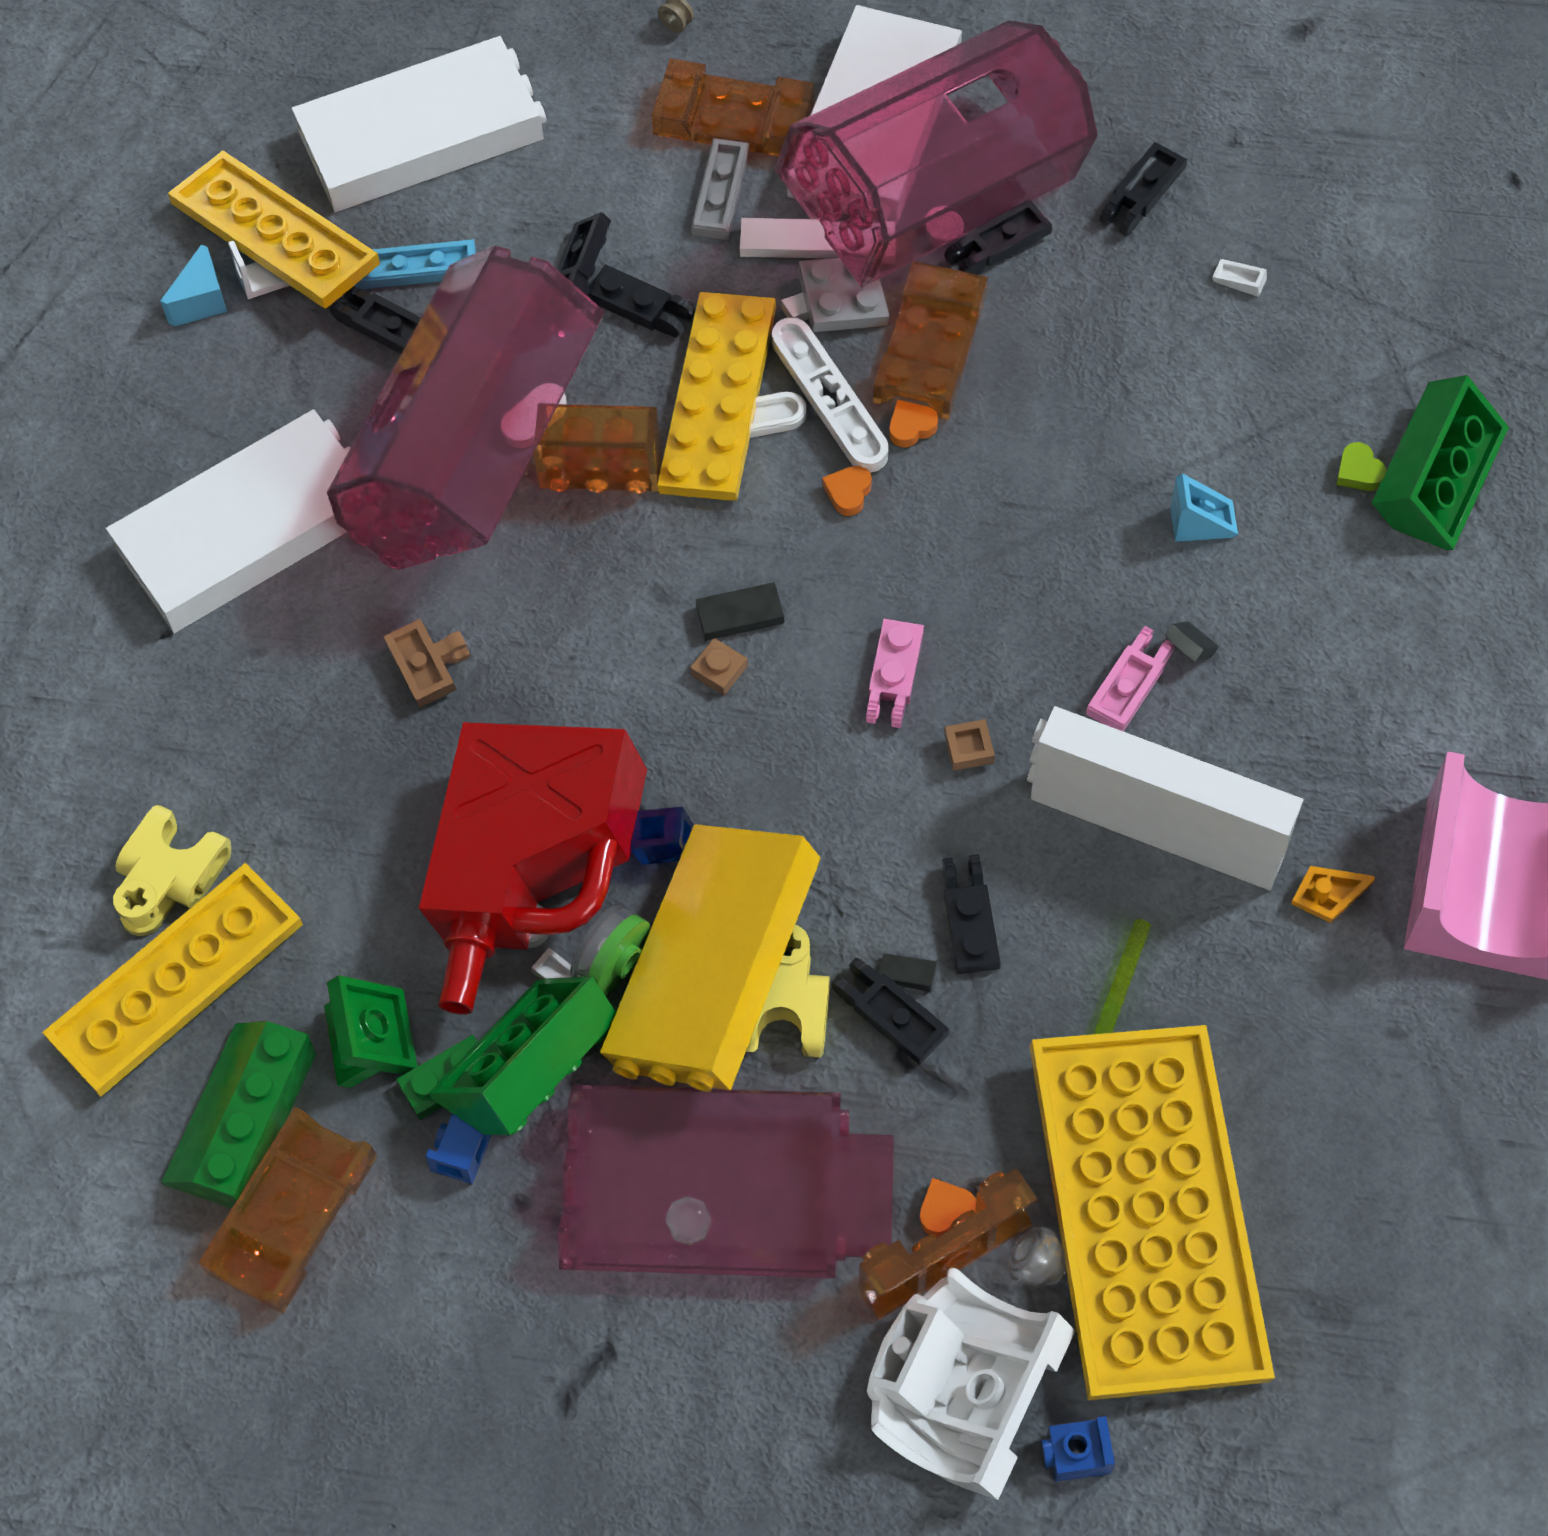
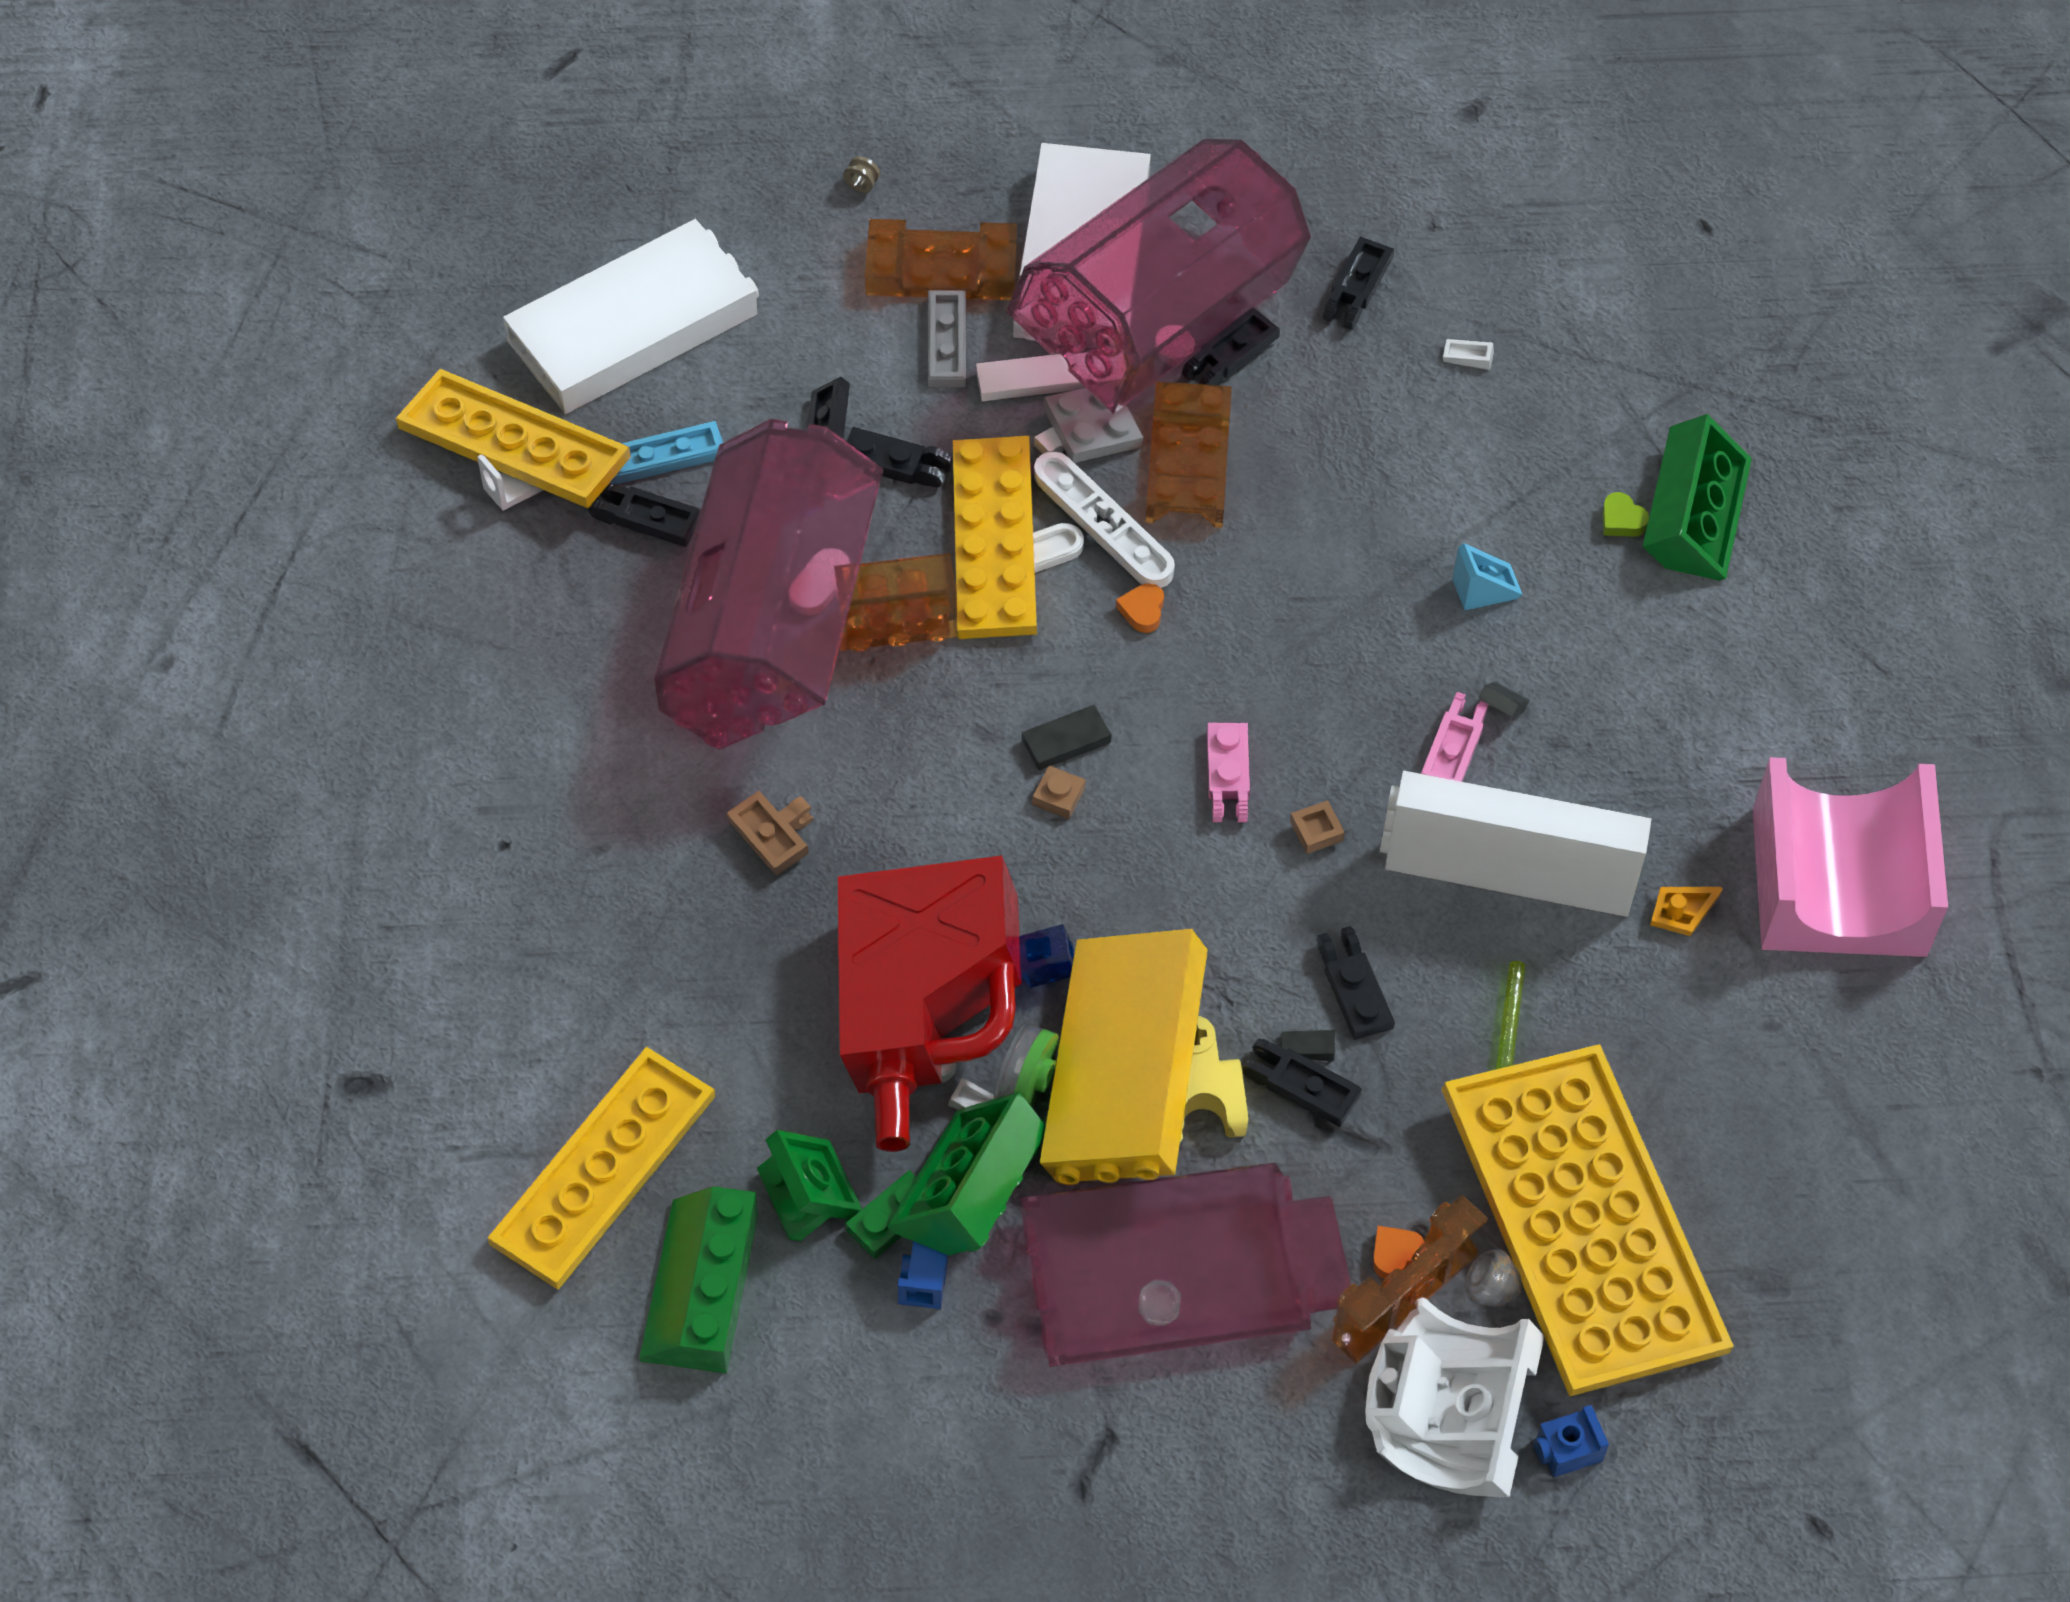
camera: 15 degrees left, 5 degrees down
white brick [106,409,382,633] -> none
light yellow piece [113,805,231,936] -> none
medium azure slope [160,245,227,326] -> none
clear orange piece [199,1107,377,1314] -> none
orange tile [889,400,938,448] -> none

